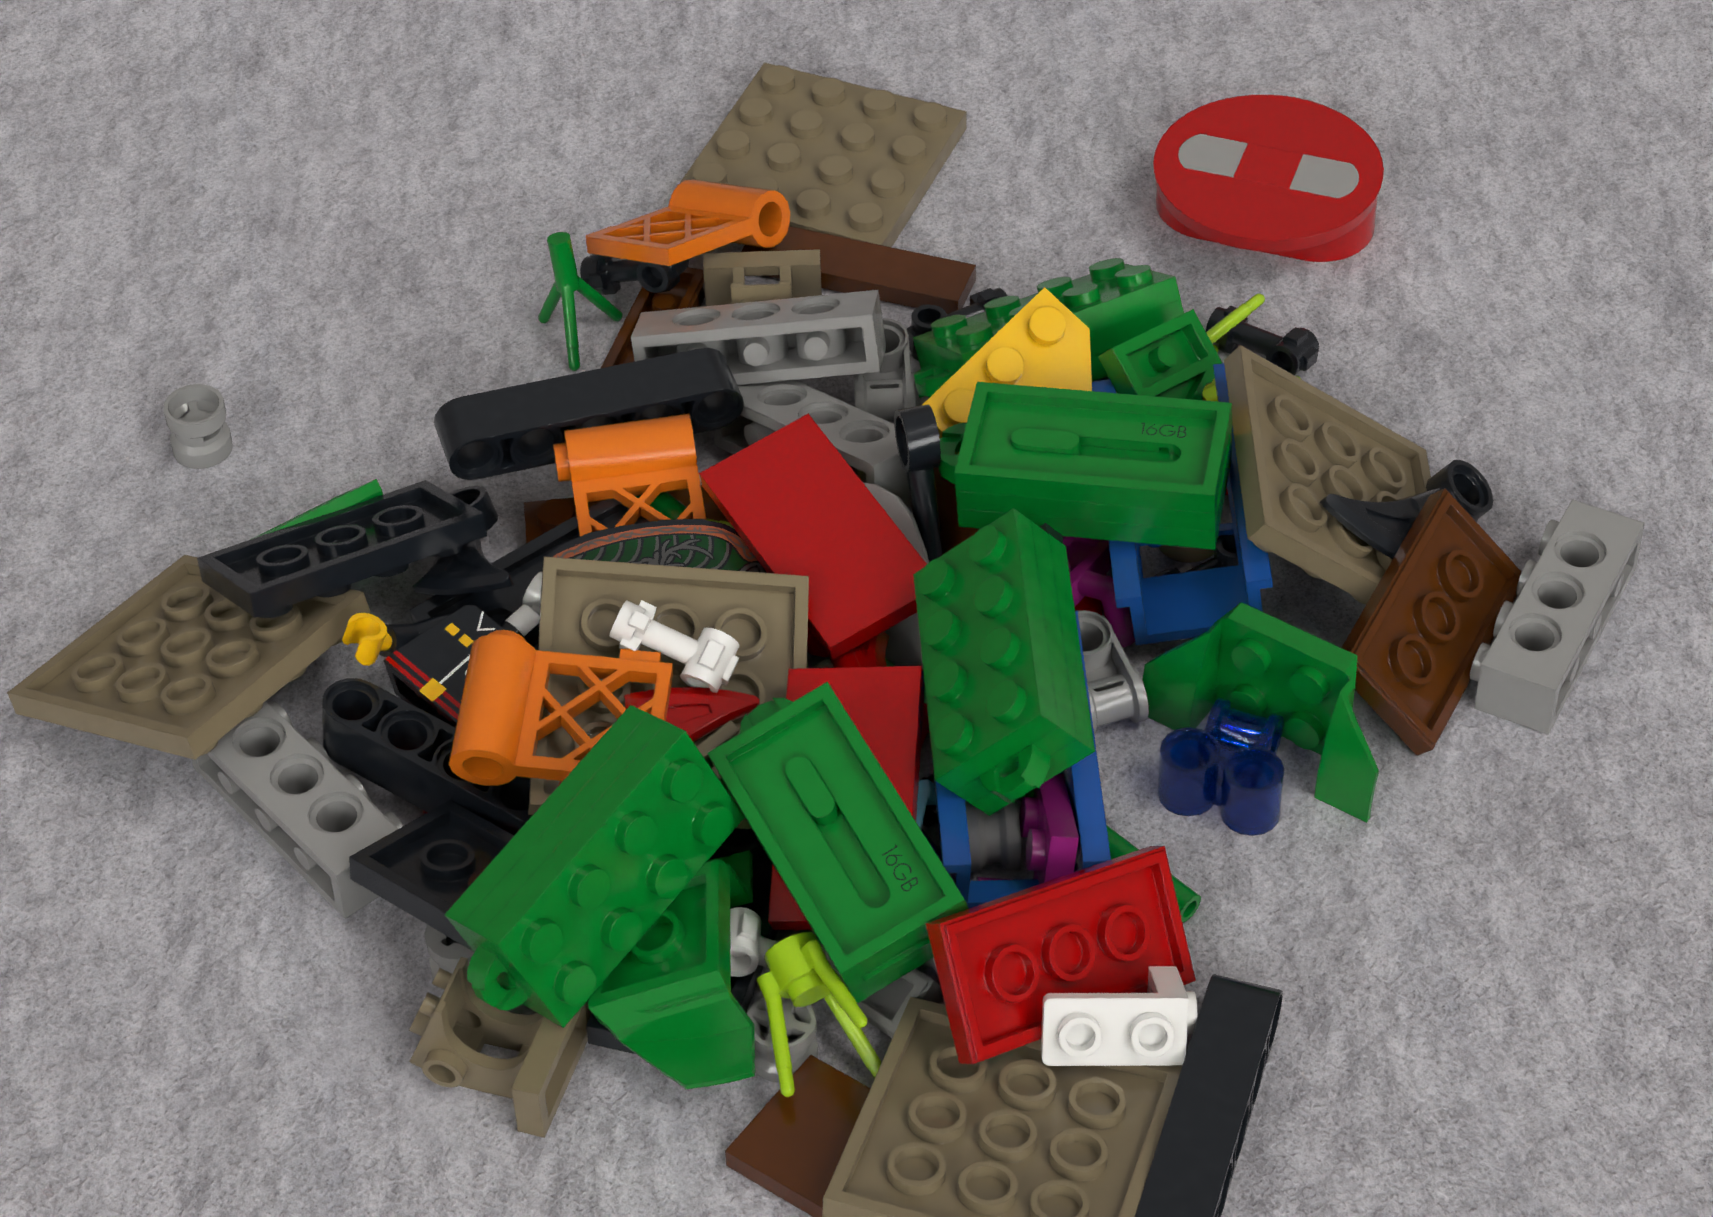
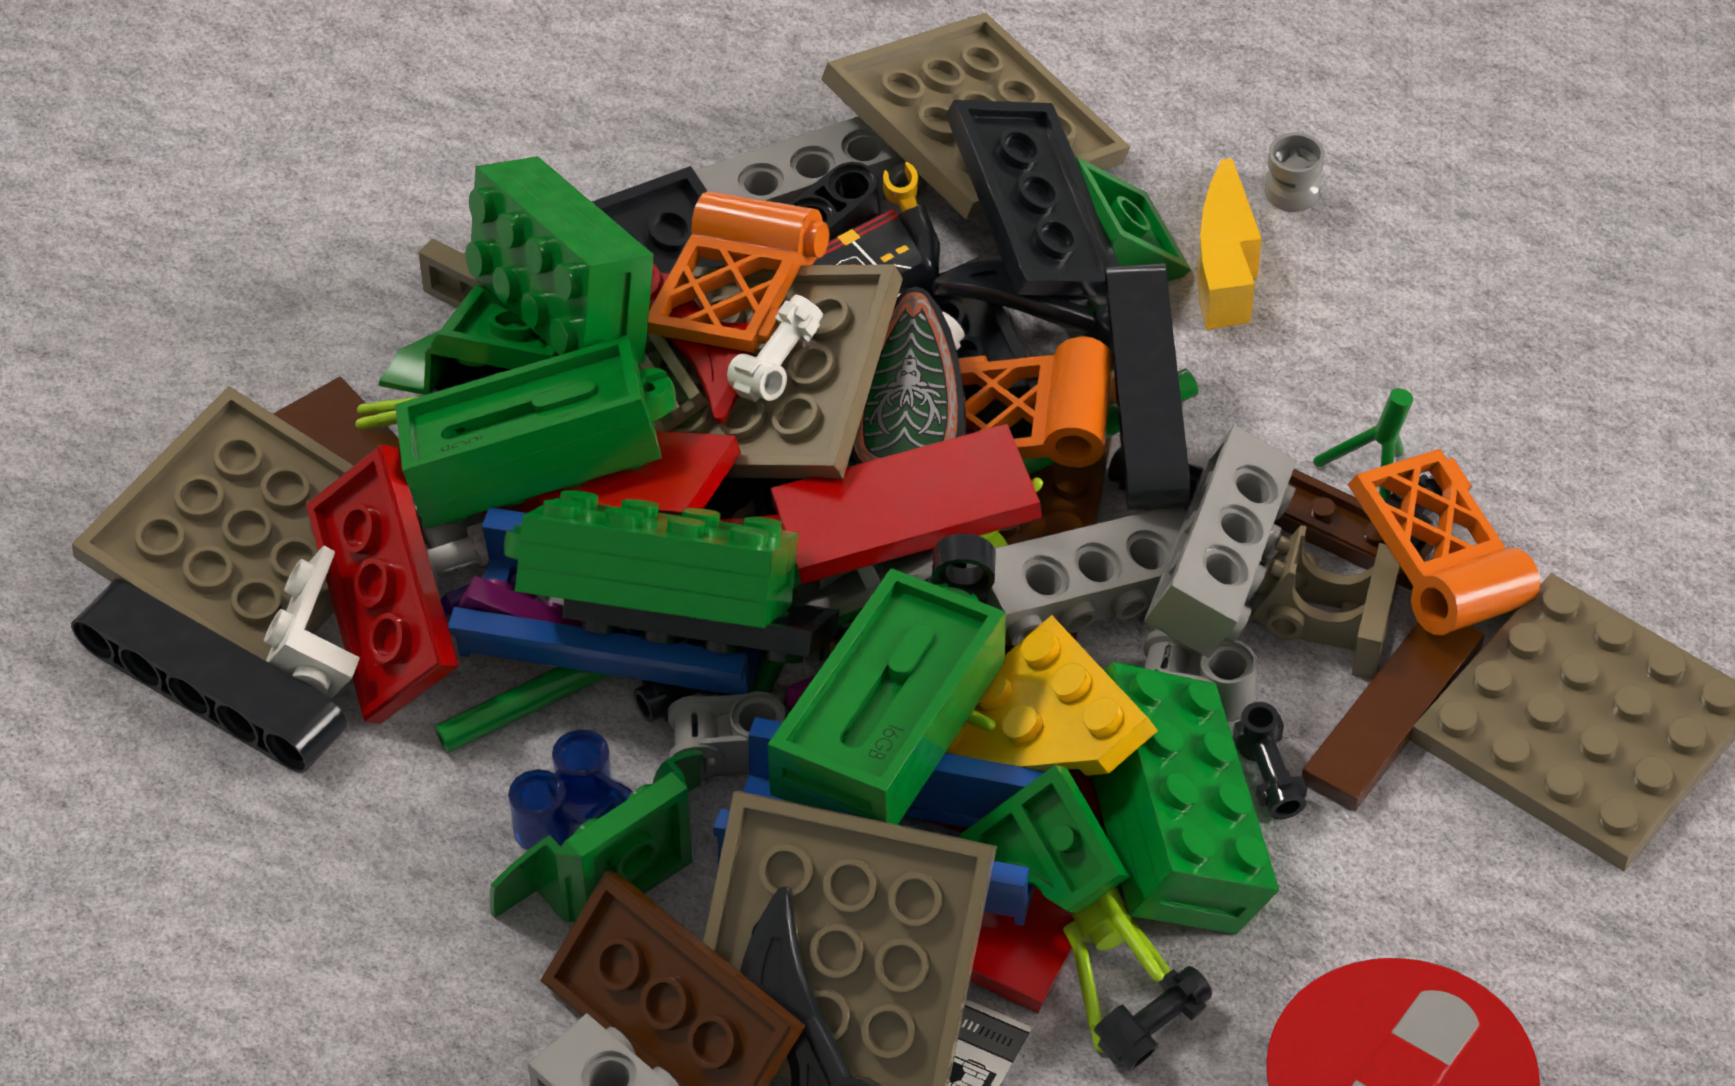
camera: 105 degrees right, 5 degrees up
none -> yellow slope [1197,158,1262,330]

